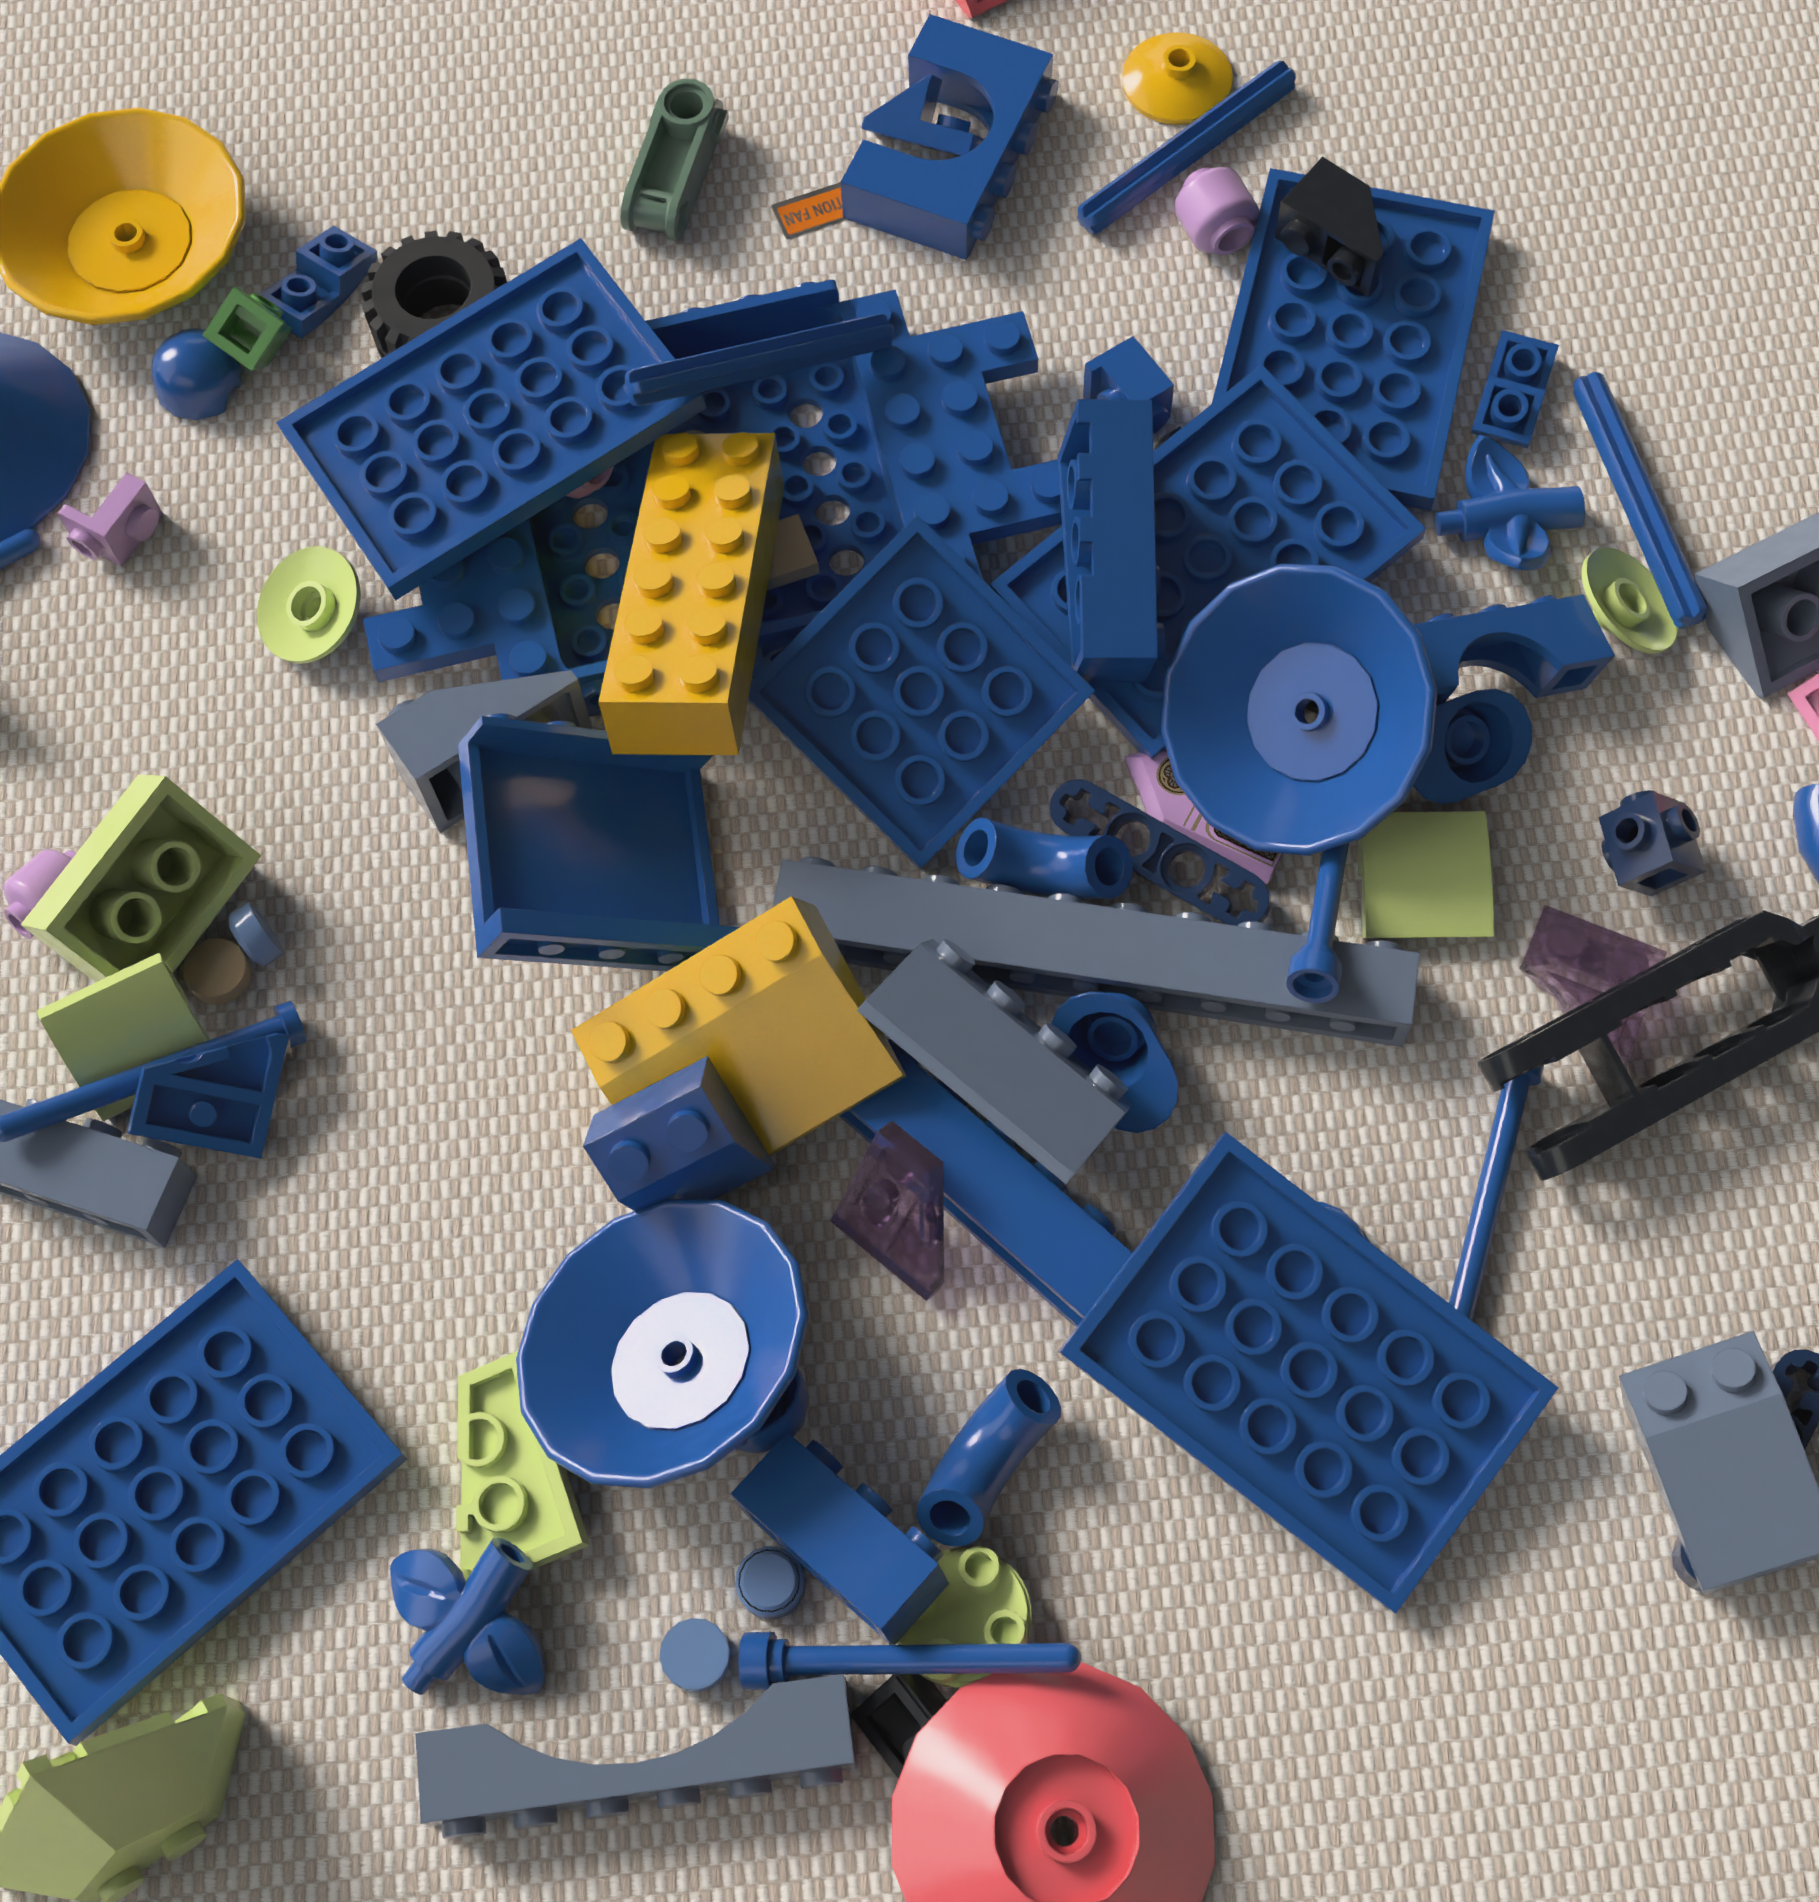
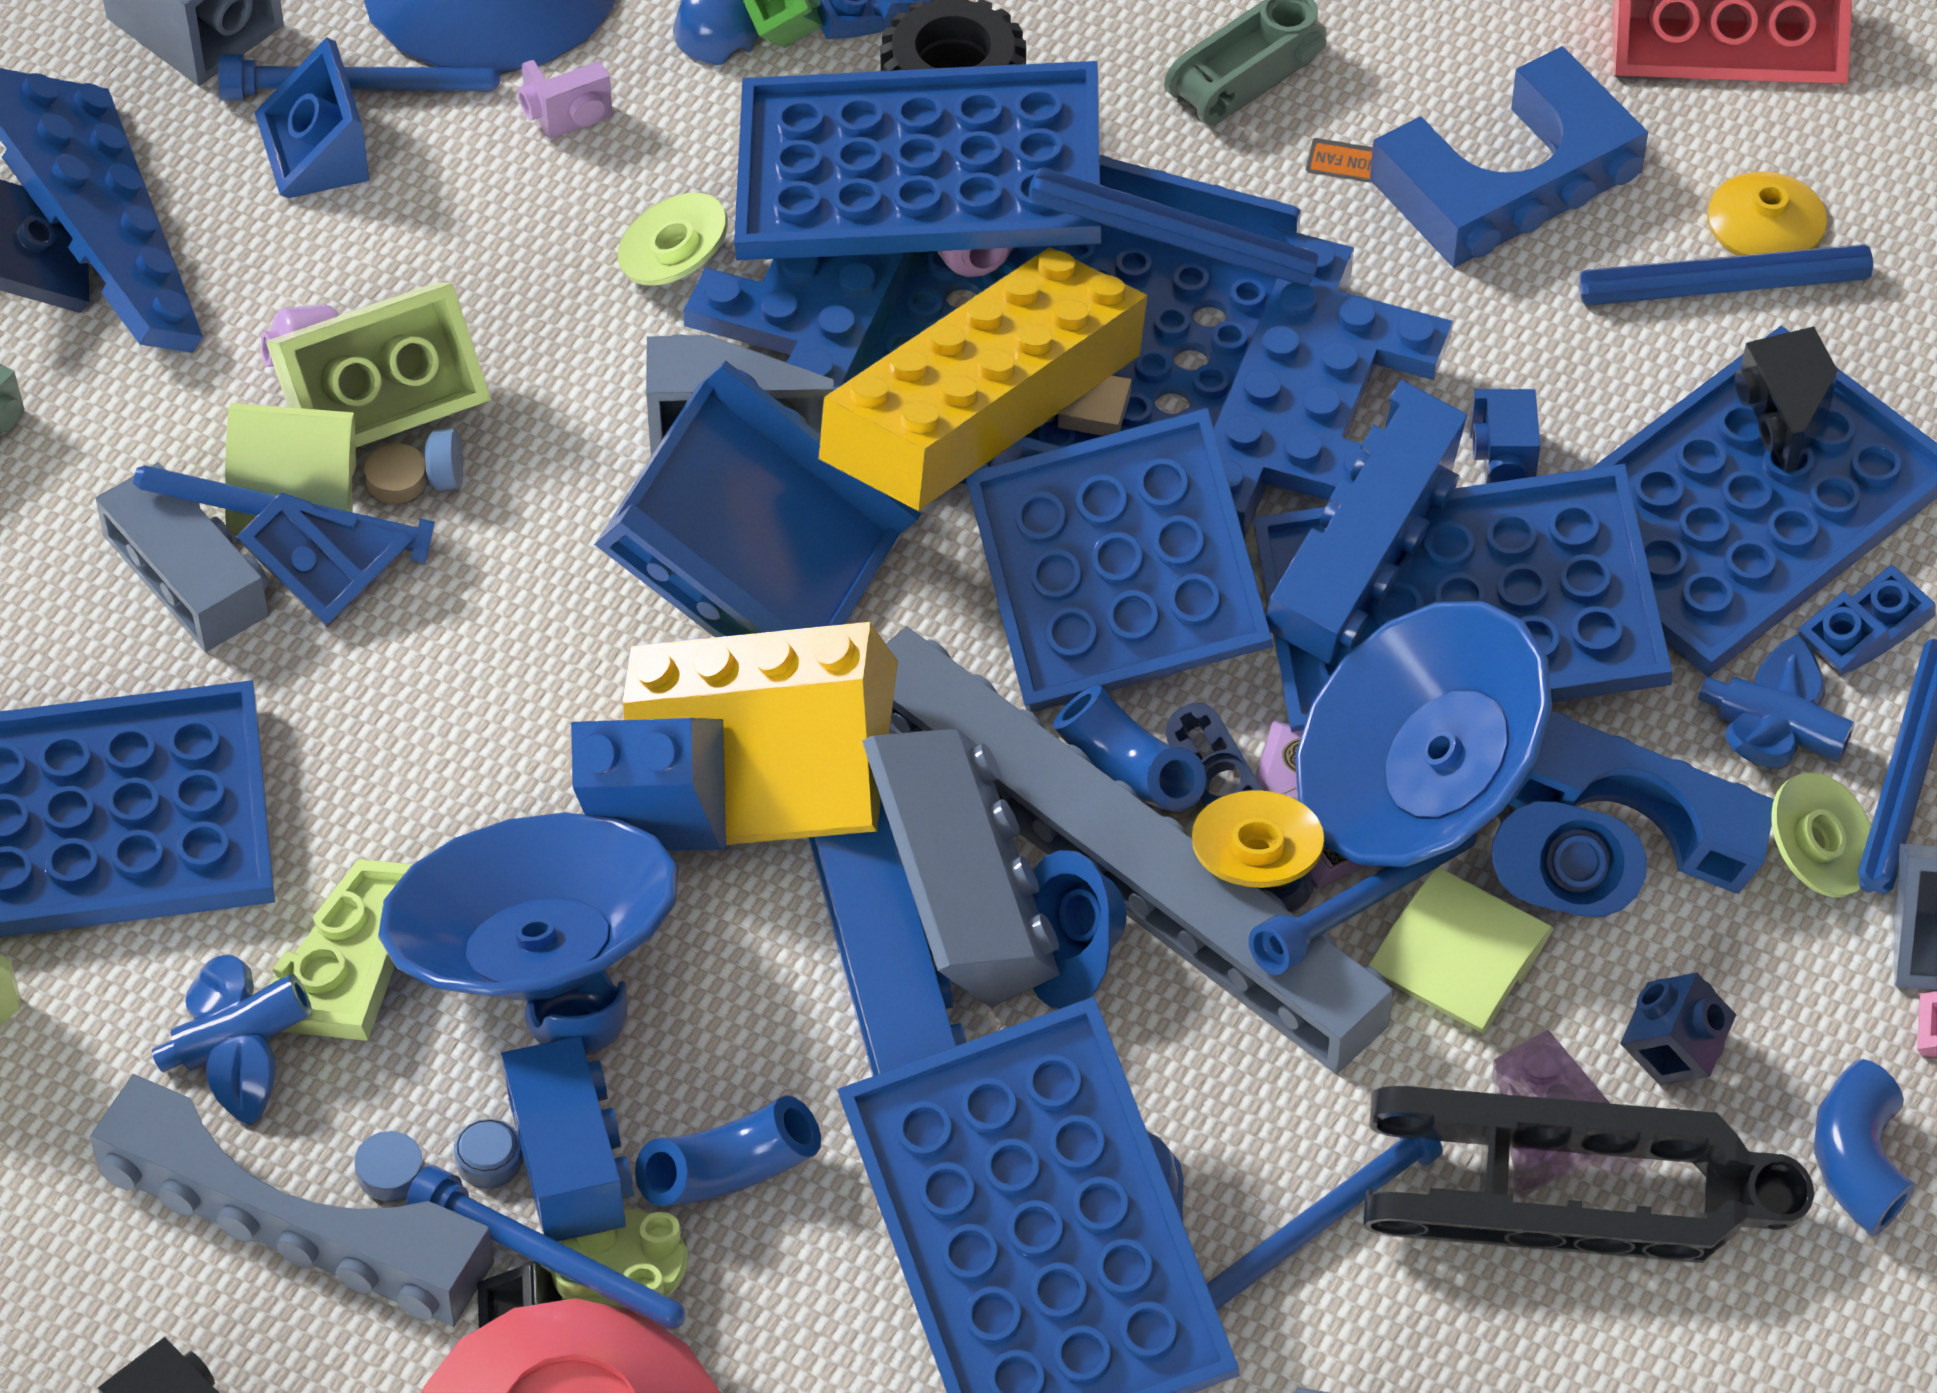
camera: 30 degrees right, 15 degrees down
clear purple wing [830,1121,944,1301] -> none
blue slope [861,74,984,156] -> none
lavender head [1175,167,1259,255] -> none
none -> yellow dish [1192,790,1324,888]

